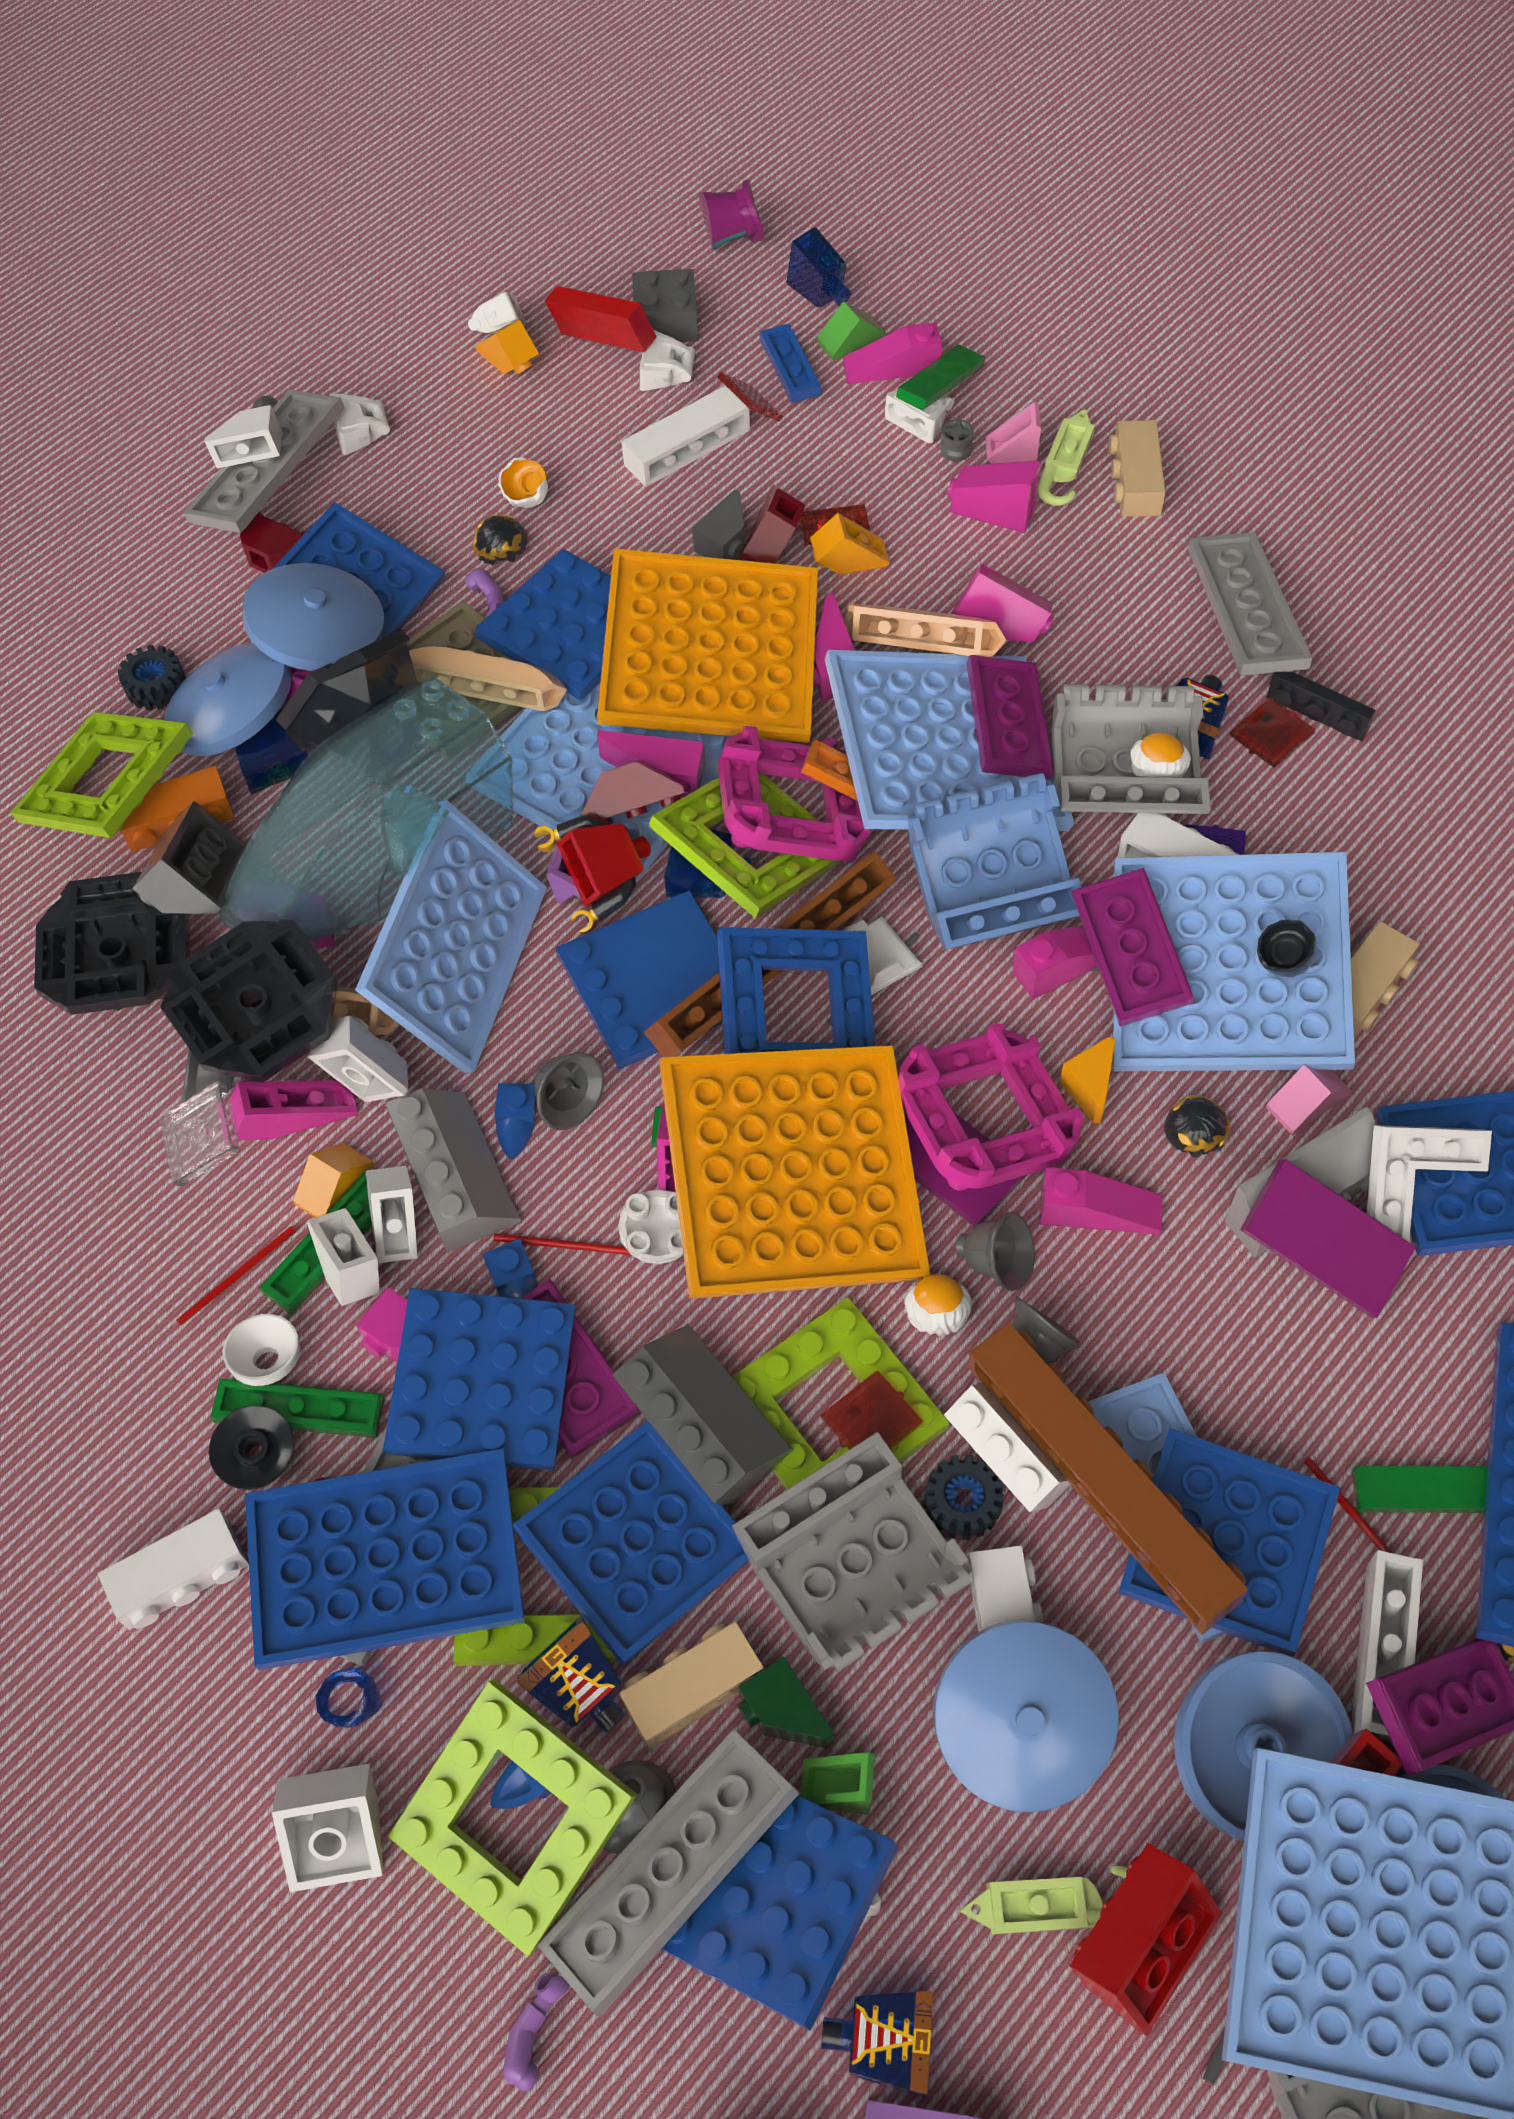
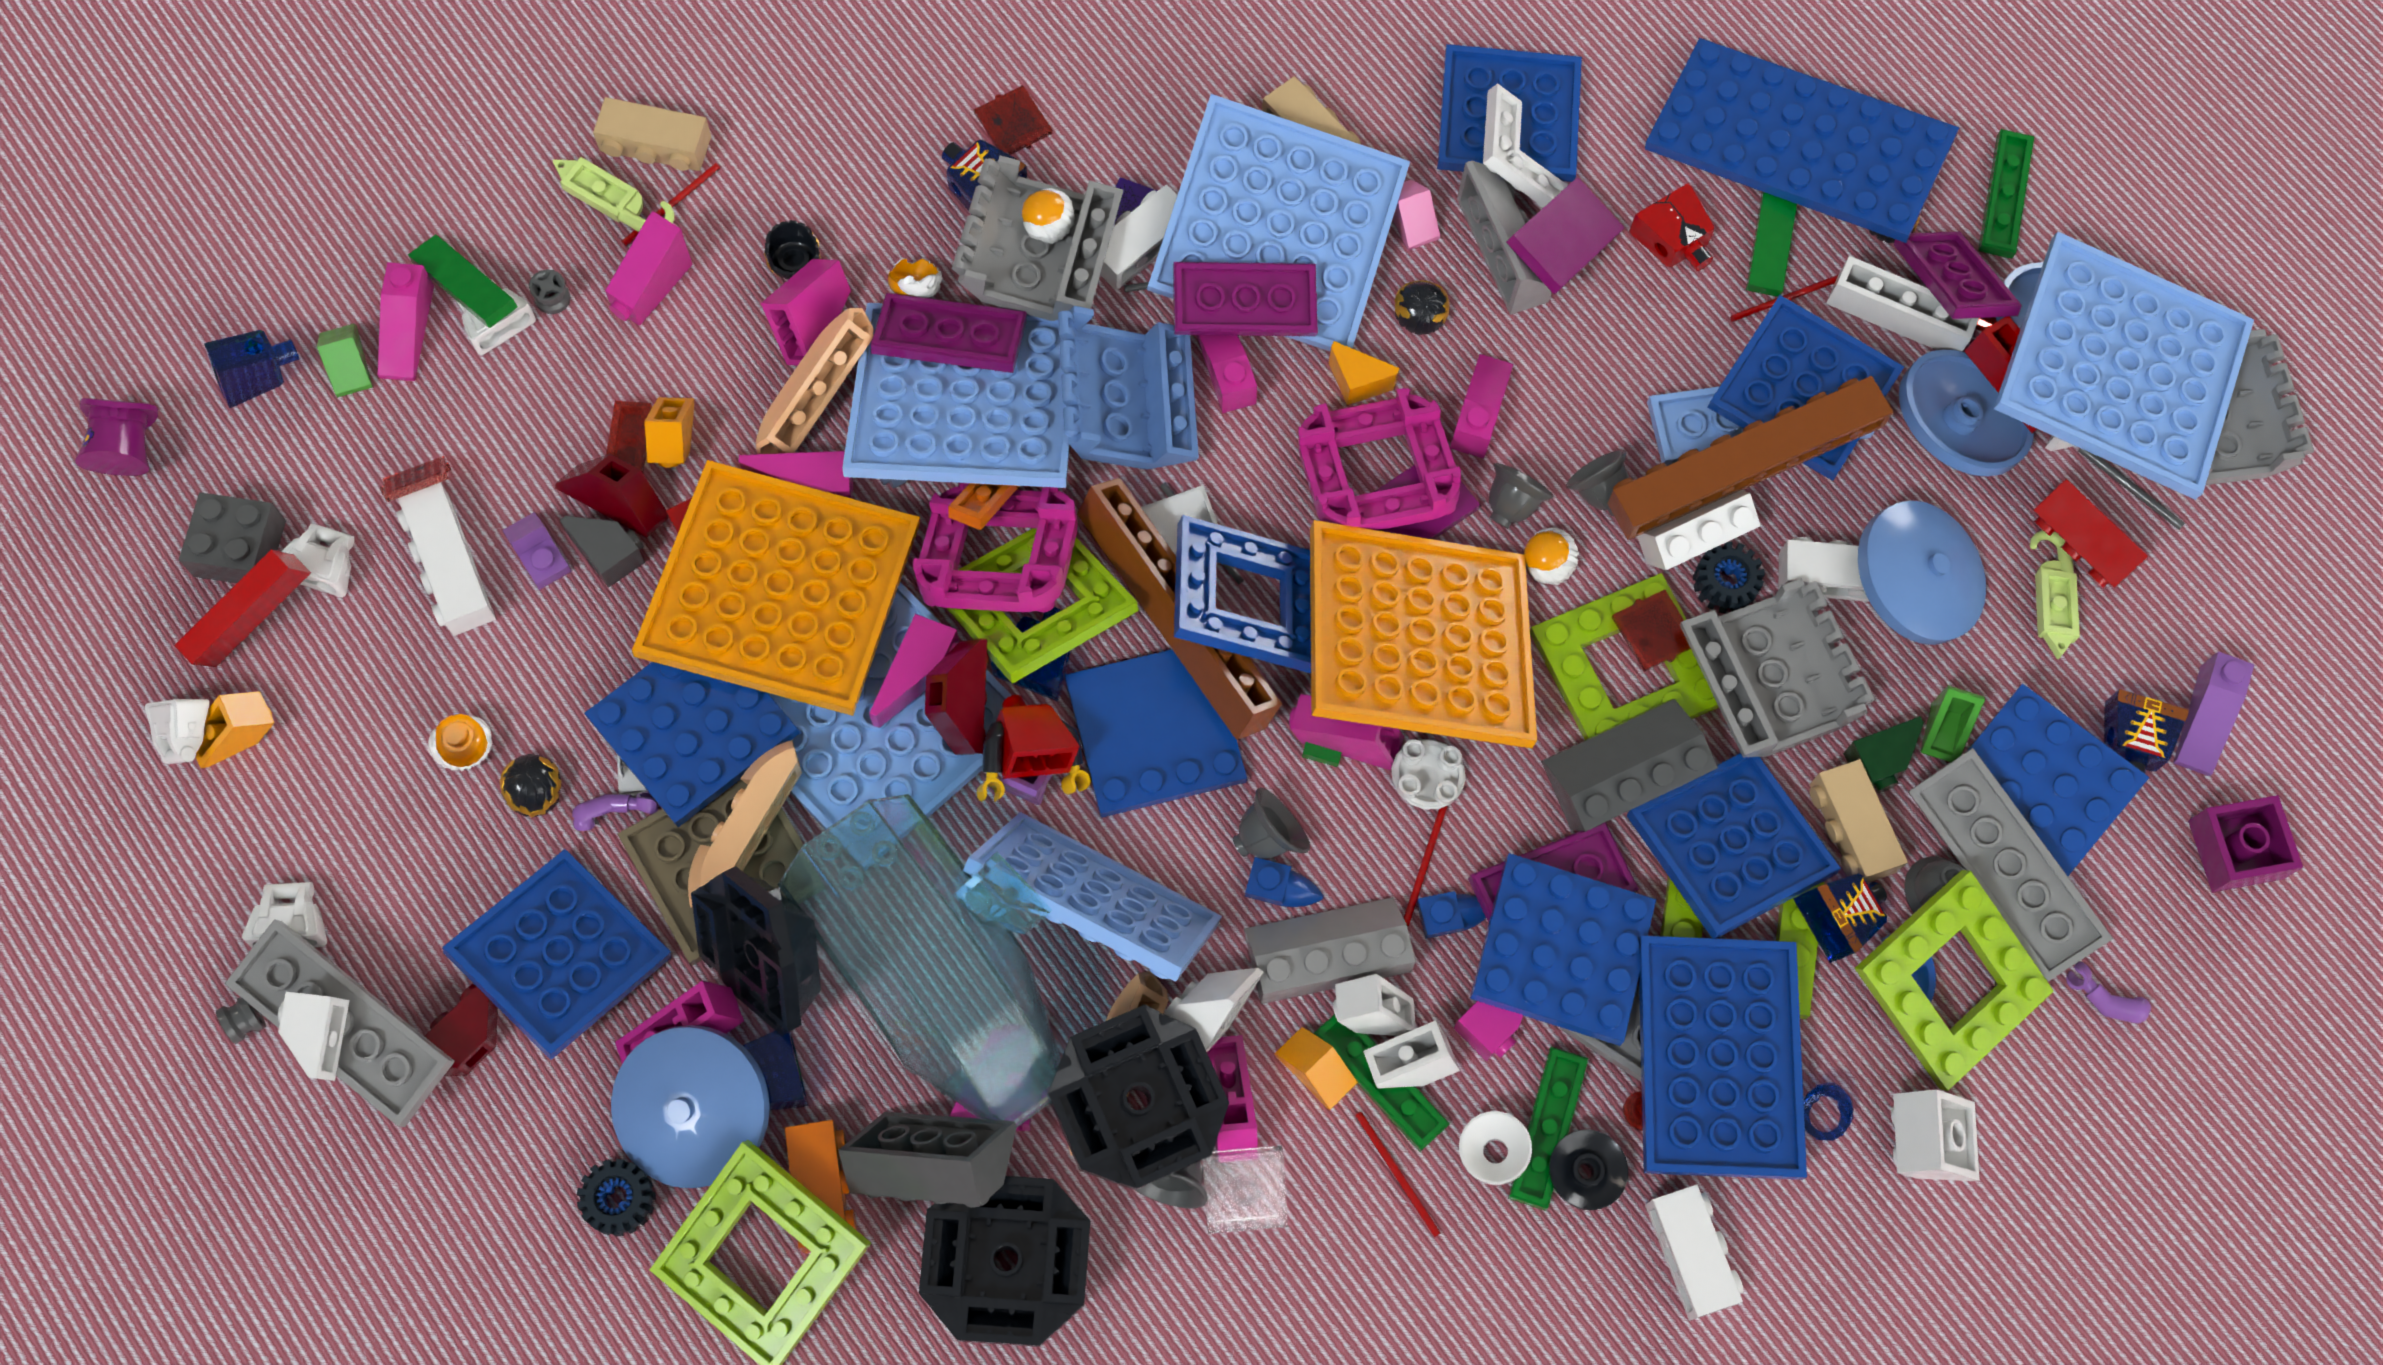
camera: 85 degrees left, 10 degrees up
medium blue dish [242,563,384,671] -> none
blue plate [760,323,821,403] -> none
bright pink slope [985,402,1041,463] -> none
light grey plate [1188,532,1312,676] -> none
black hair [1257,920,1318,978] -> none
black plate [1266,671,1376,742] -> none
none -> medium lavender slope [502,512,572,590]
none -> red axle [621,163,720,246]
none -> black hair [764,220,821,279]
none -> hair [888,258,942,298]
none -> red torso [1629,183,1714,271]

